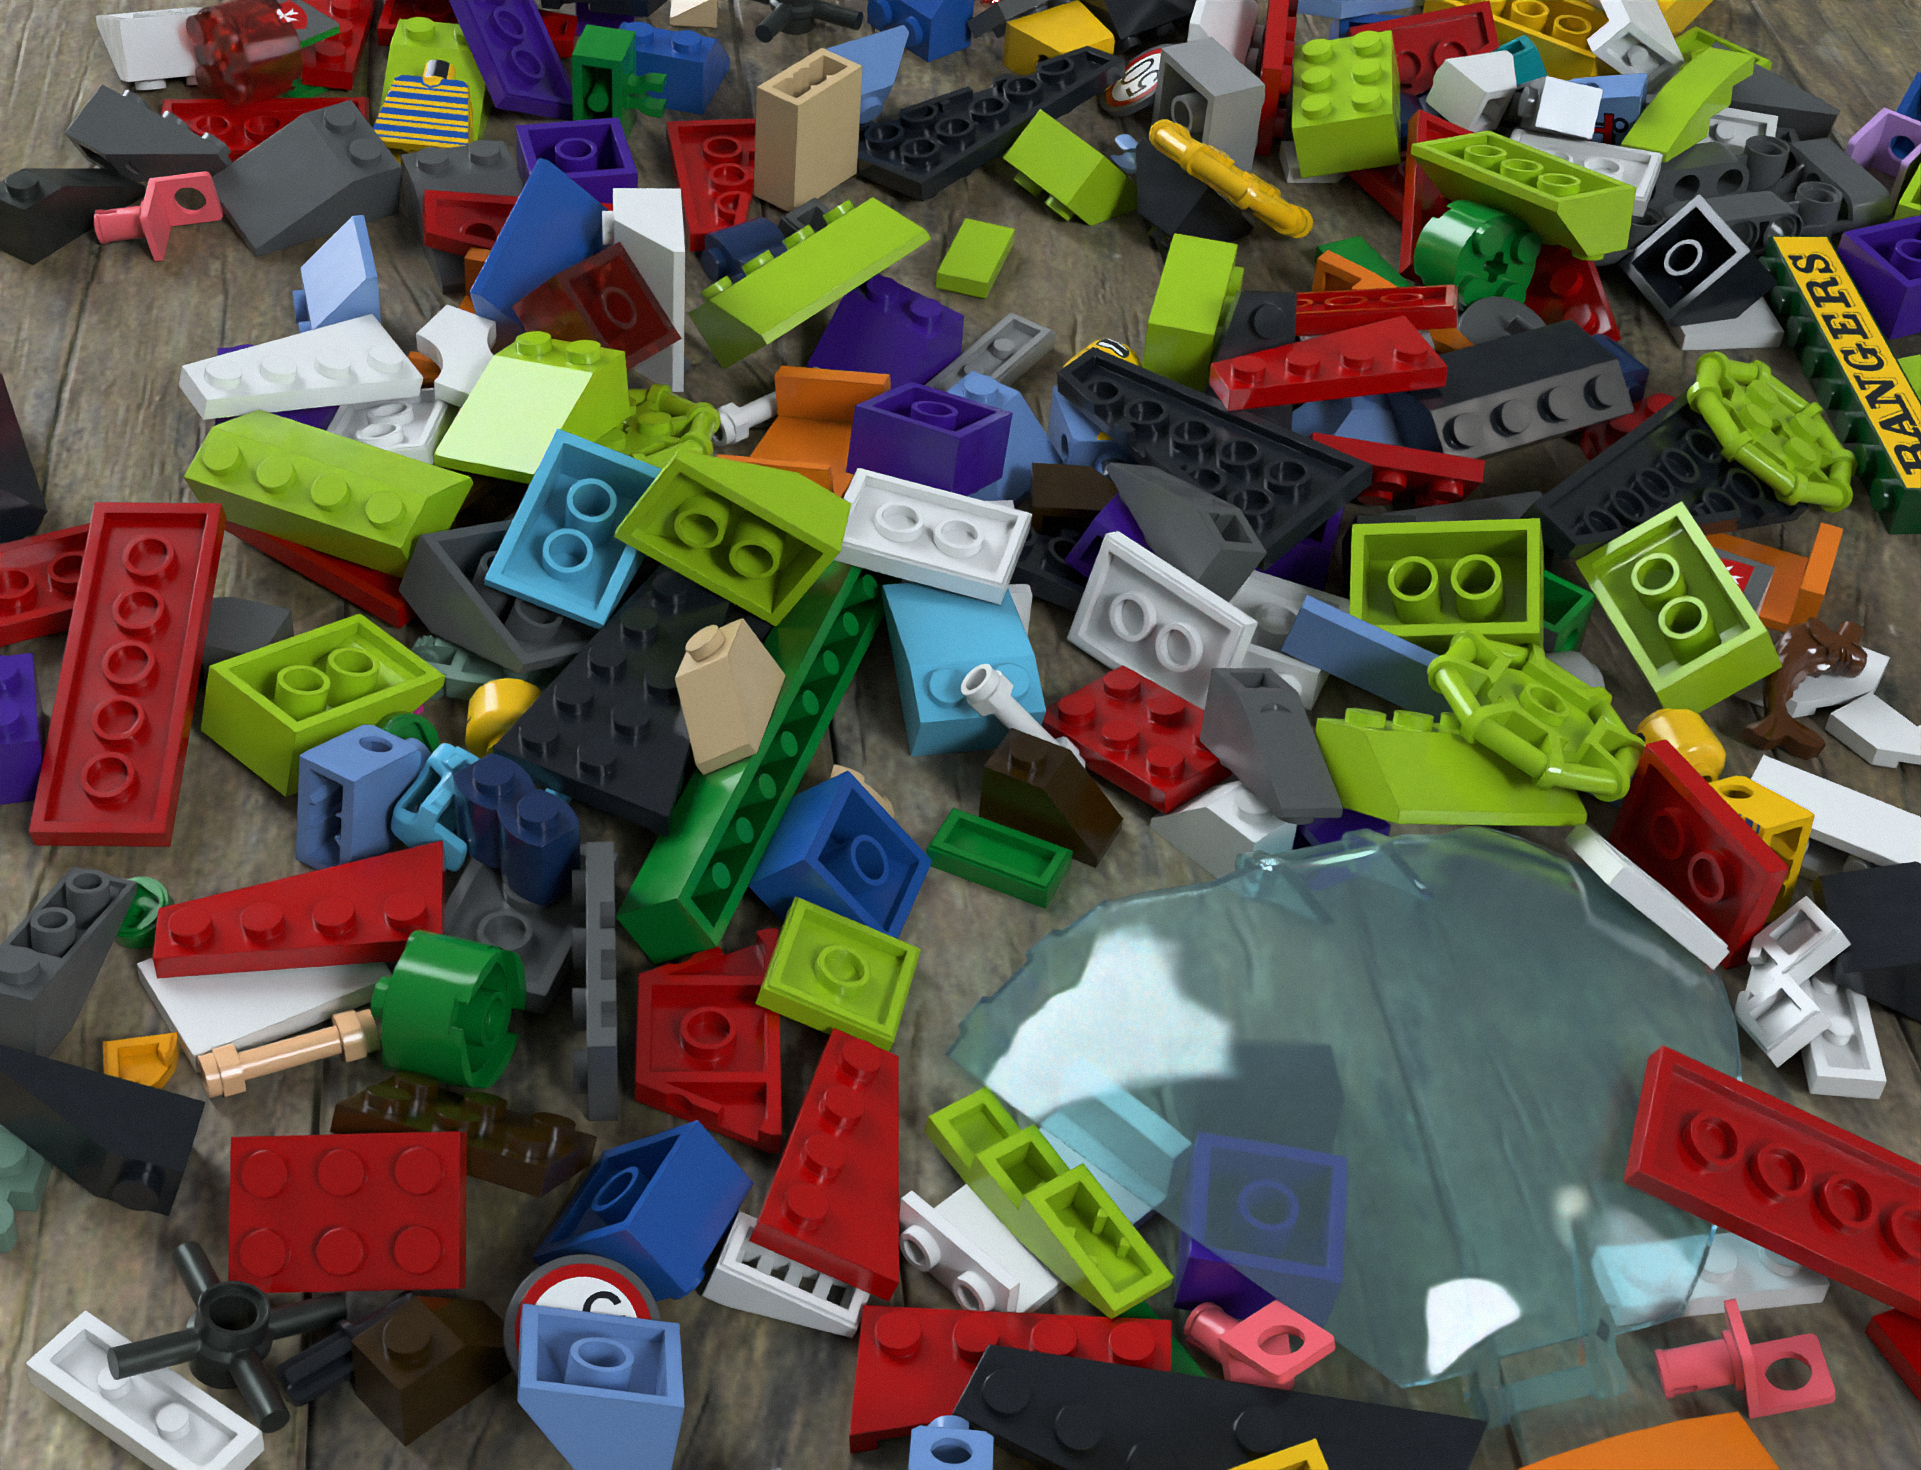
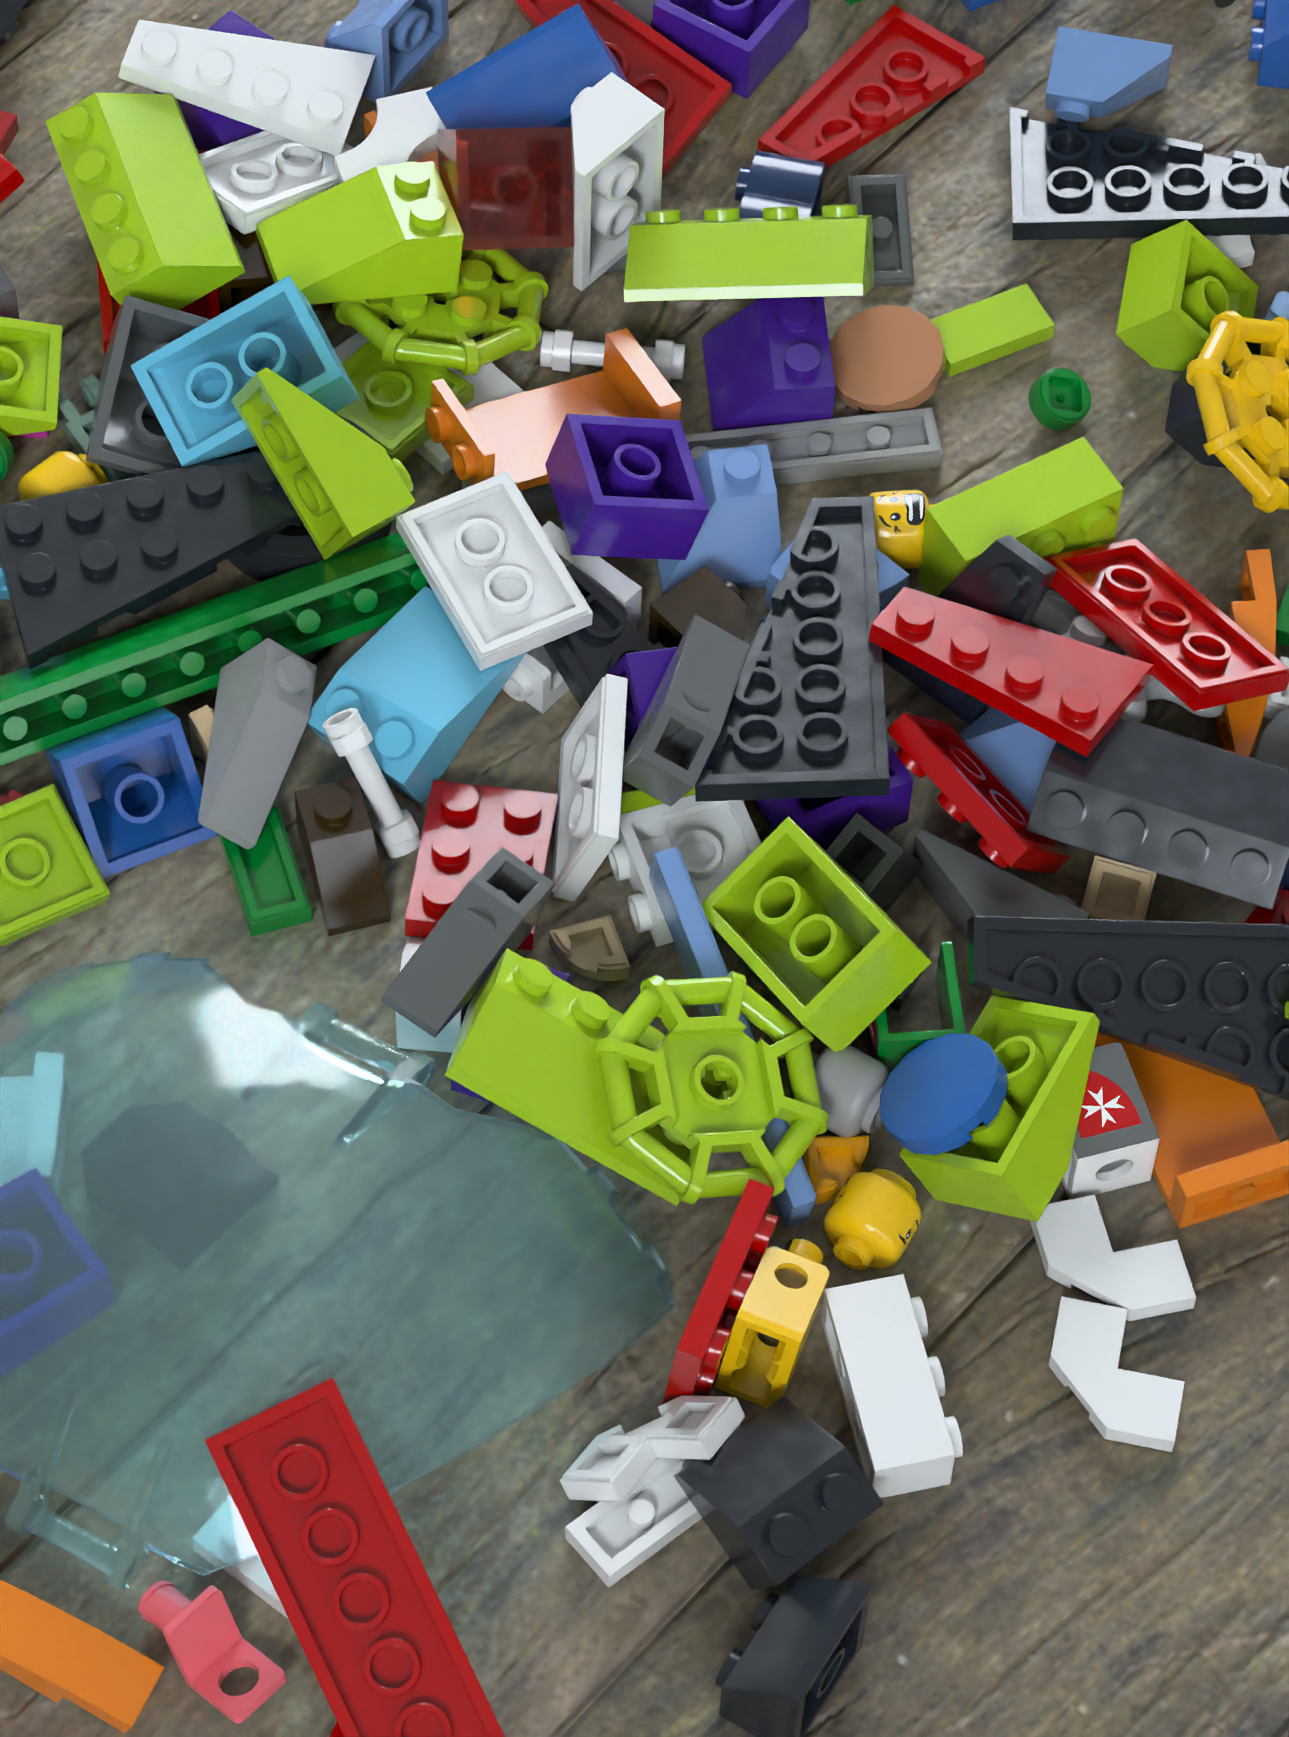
camera: 50 degrees right, 15 degrees up
tan slope [675,618,786,775] -> none
tan brick [754,48,863,212] -> none
white tile [1564,823,1730,970] -> none
reddish brown animal [1738,617,1868,760] -> none
none -> light grey slope [198,638,317,850]
none -> nougat tile [829,305,947,414]
none -> blue tile [879,1033,1007,1155]
none -> green tile [1028,367,1091,431]
none -> tan slope [1081,853,1157,920]

